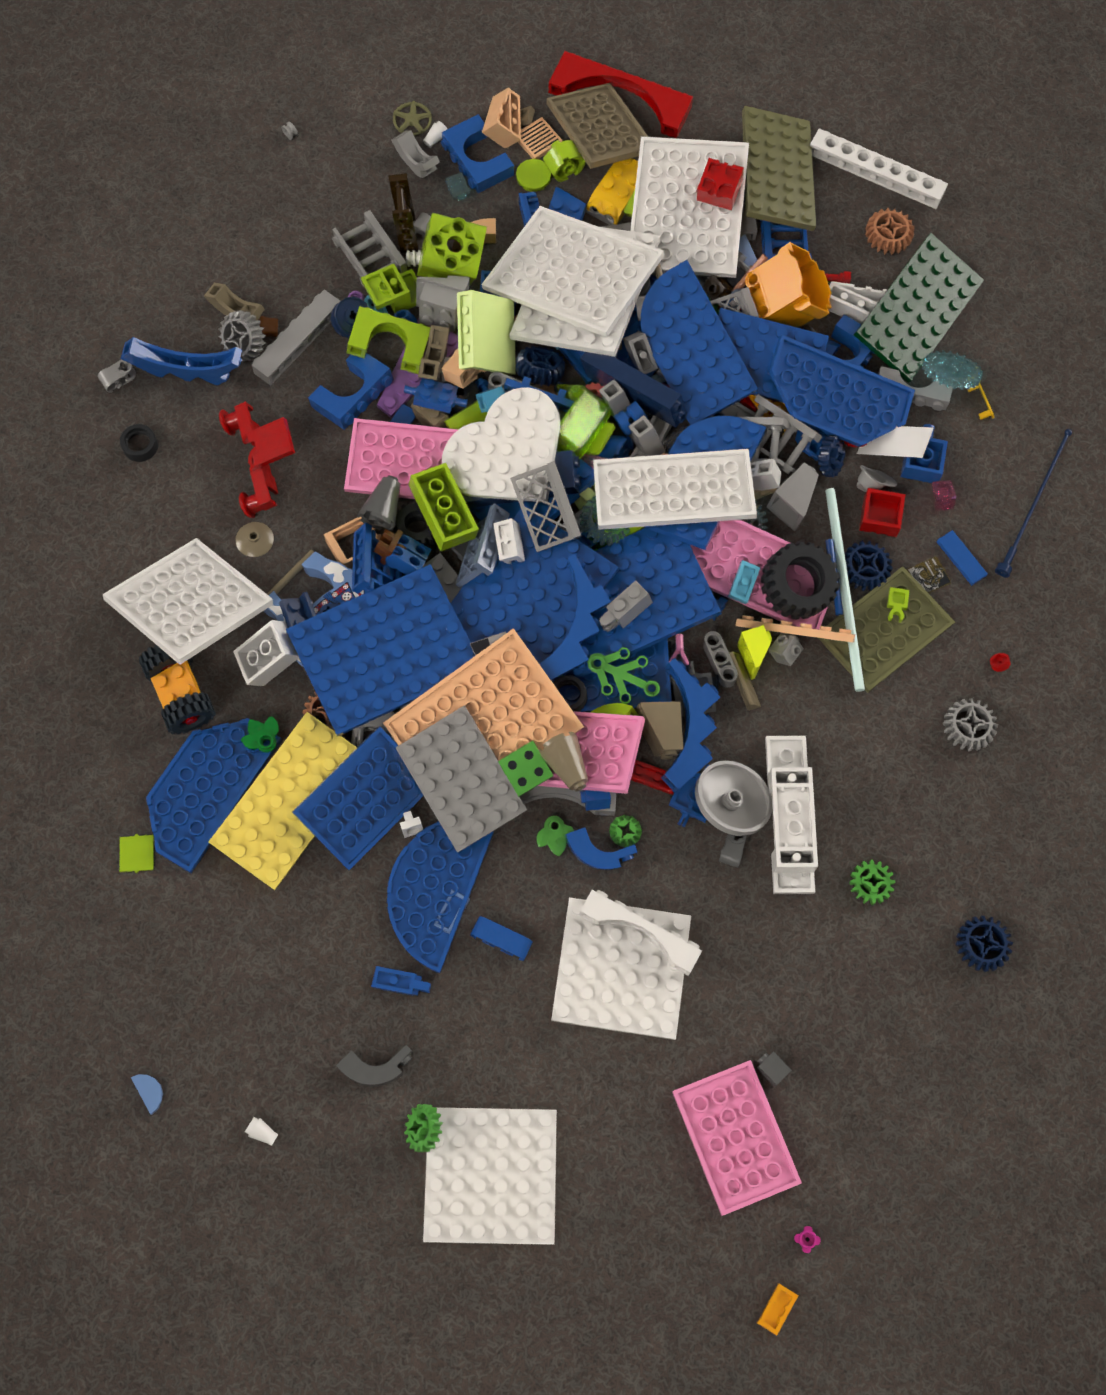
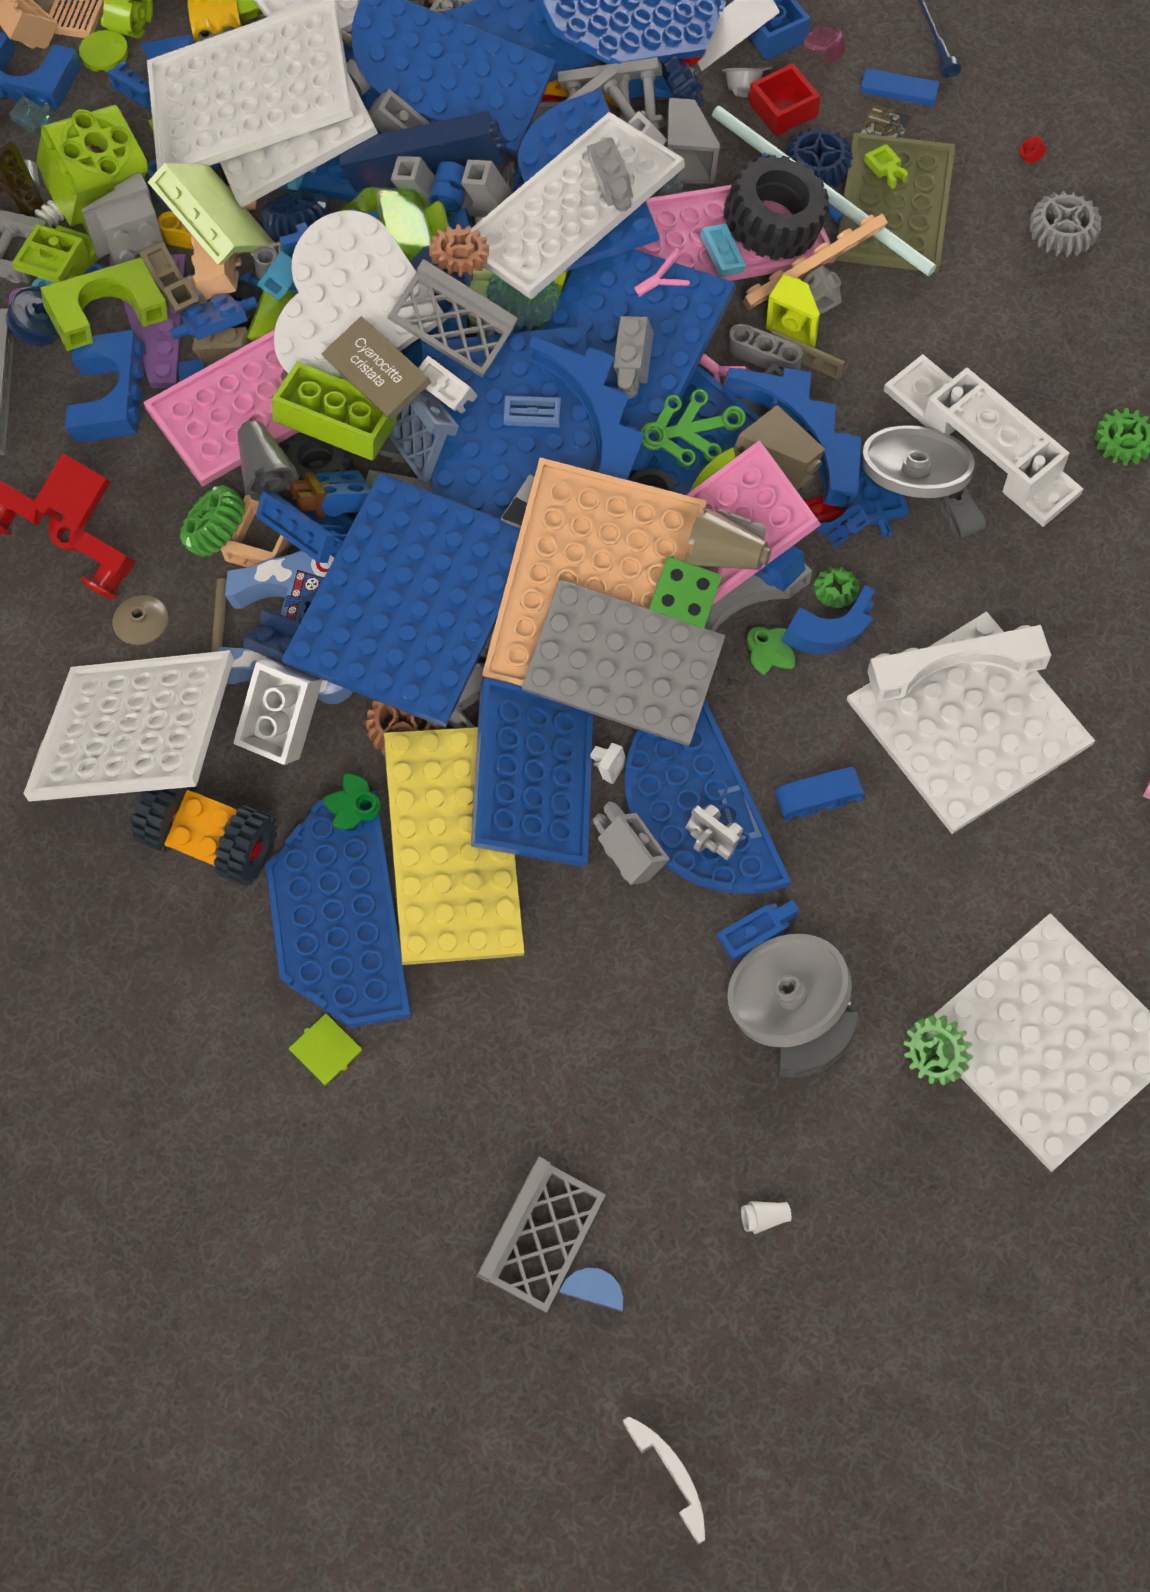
camera: 35 degrees left, 5 degrees down
none -> bright green gear [180,485,246,557]
none -> dark tan tile [321,316,432,421]
none -> nougat gear [429,224,489,277]
none -> light grey fence [476,1157,606,1313]
none -> medium blue tile [503,395,561,427]
none -> light grey hinge [587,137,634,212]
none -> light grey hinge [593,801,670,885]
none -> white slope [623,1417,705,1545]
none -> bright pink plant [634,248,690,297]
none -> light grey hips [685,804,743,860]
none -> light grey axle [717,509,767,539]
none -> light grey dish [727,934,852,1047]
none -> blue piece [816,504,872,548]

